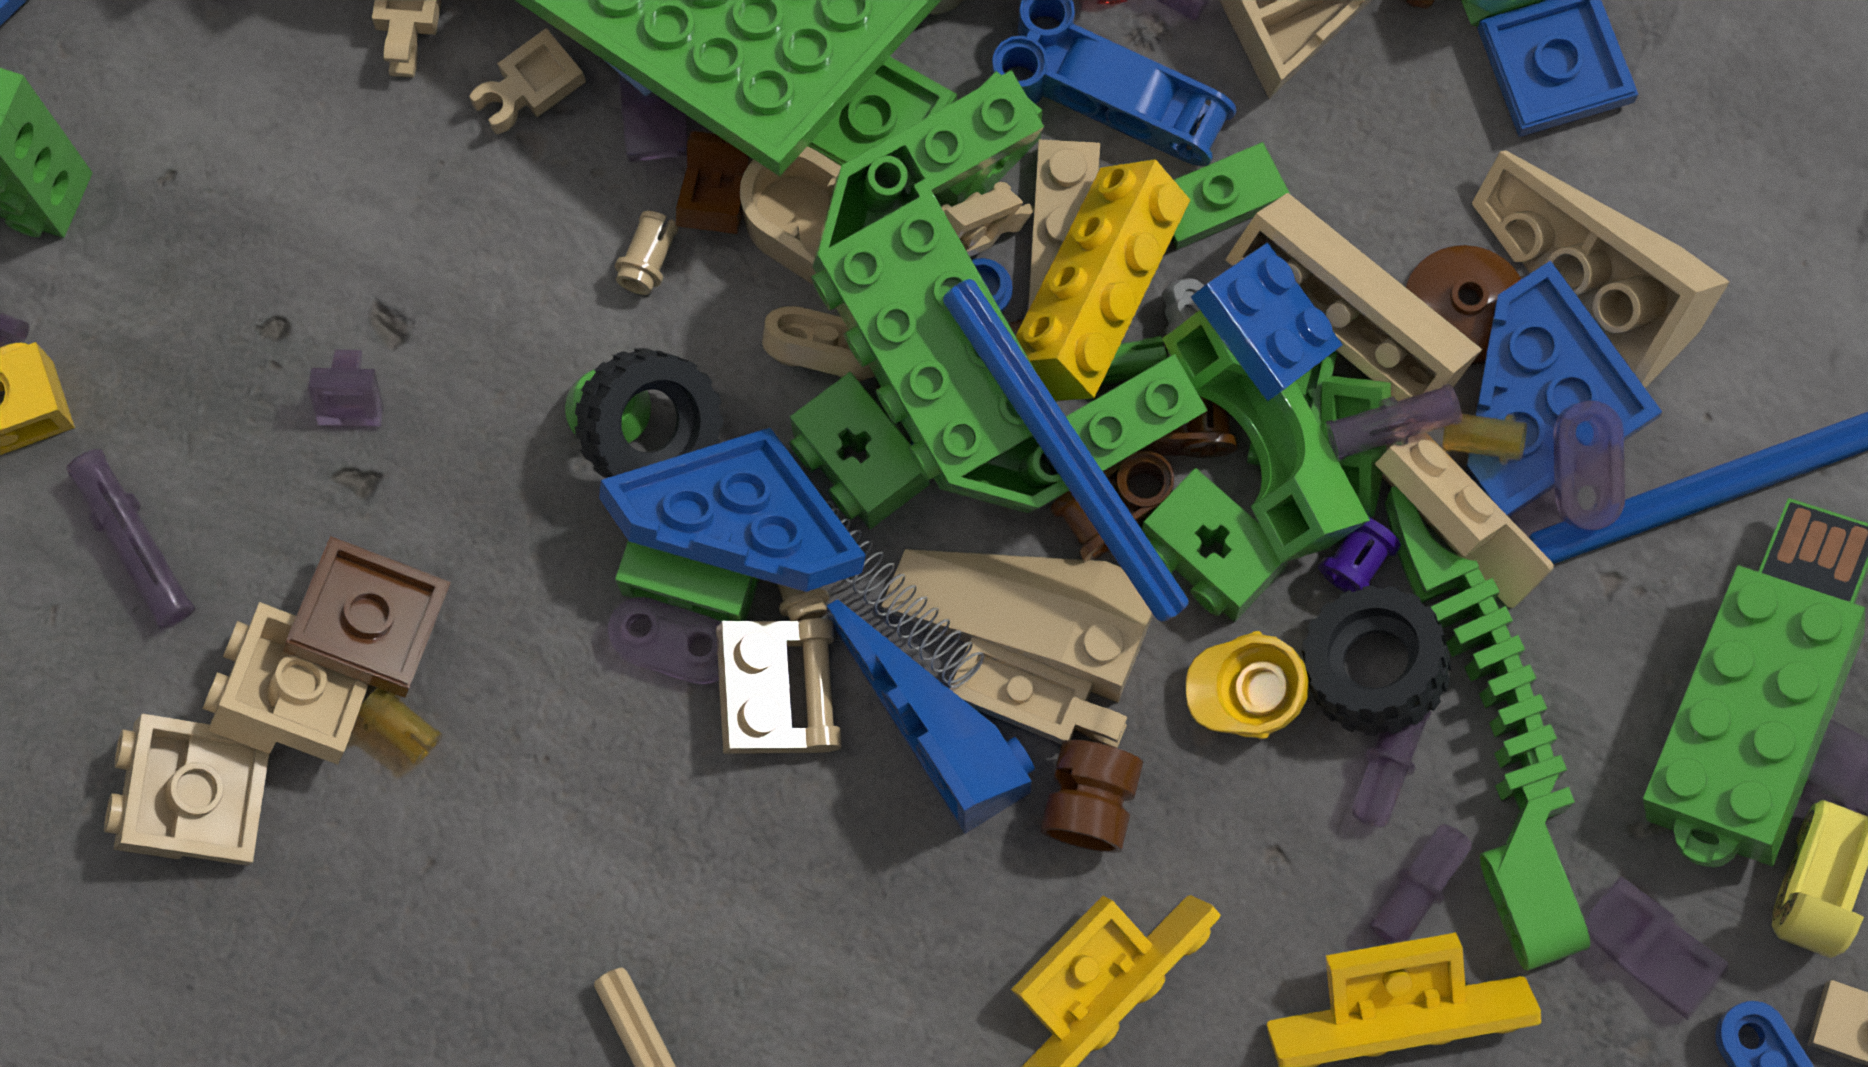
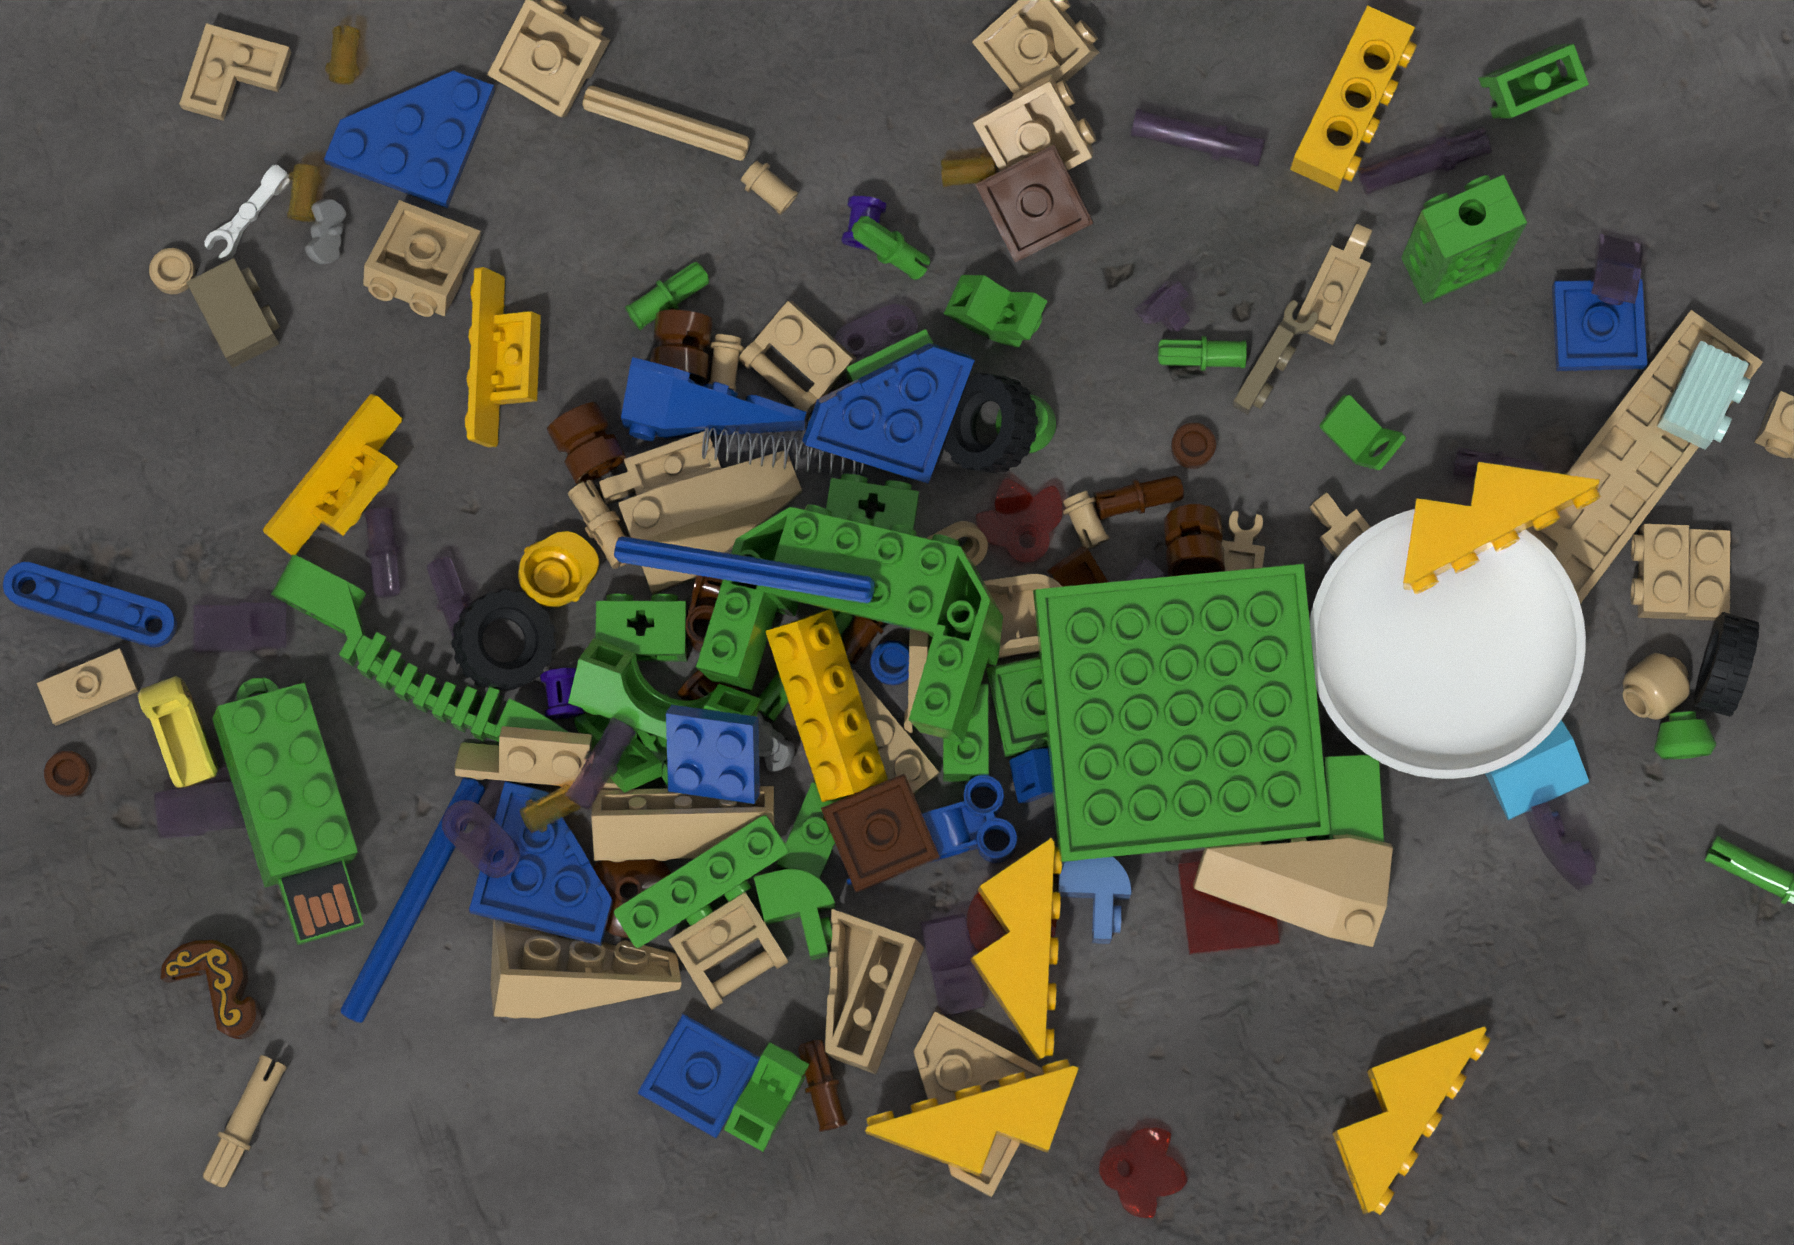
camera: 135 degrees right, 5 degrees up
none -> tan pin [568,480,626,569]
none -> bright green bracket [614,815,789,948]
none -> bright green axle [625,262,710,331]
none -> reddish brown wheel [651,310,713,384]
none -> tan plate [669,892,788,1010]
none -> tan pin [708,334,745,391]
none -> tan pin [741,160,798,215]
none -> bright green brick [754,869,835,960]
none -> reddish brown tile [821,773,940,893]
none -> dark purple bush [841,196,887,250]
none -> bright green axle [851,216,930,280]
none -> bright green brick [944,275,1047,347]
none -> clear red plate [976,478,1063,563]
none -> blue tile [1009,748,1053,804]
none -> reddish brown axle [1094,475,1184,520]
none -> bright green axle [1158,336,1247,371]
none -> reddish brown wheel [1164,504,1225,577]
none -> reddish brown tile [1171,423,1216,469]
none -> dark tan plate [1233,300,1318,415]
none -> tan plate [1295,223,1372,345]
none -> bright green bracket [1320,394,1406,470]

